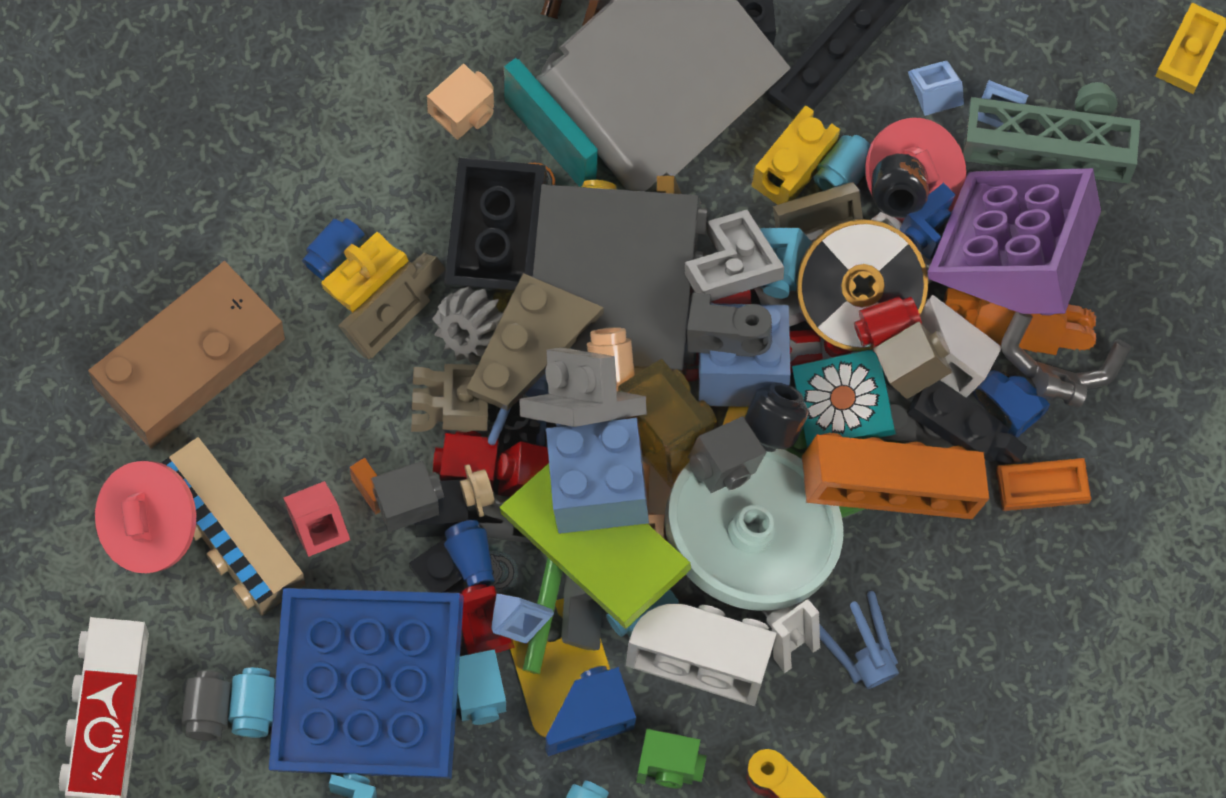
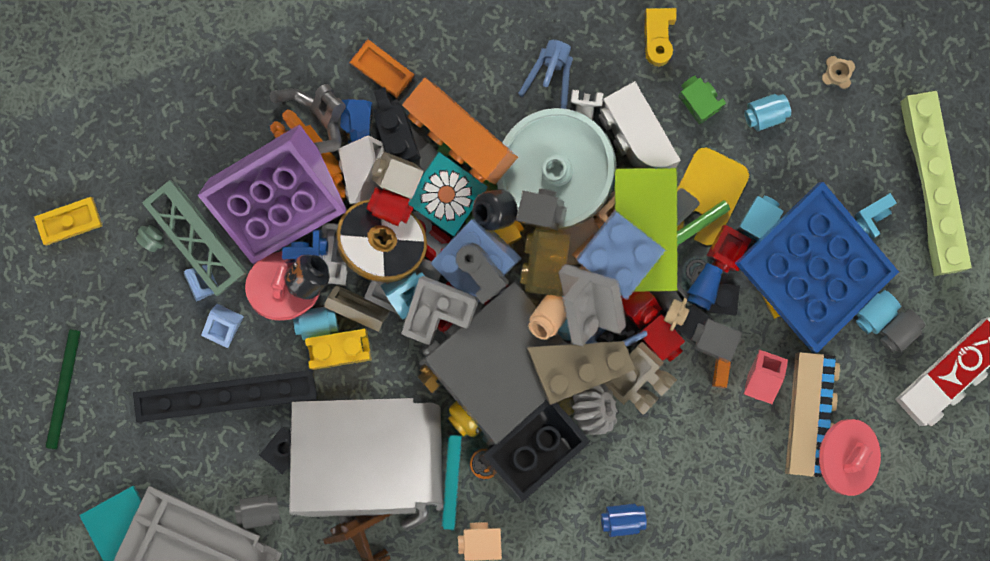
camera: 130 degrees left, 15 degrees up
medium nougat brick [88,261,285,449] -> none
yellow hips [321,232,409,313] -> none
dark tan hinge [338,253,446,359] -> none
light blue slope [491,594,554,644] -> none
blue slope [545,666,636,756] -> none

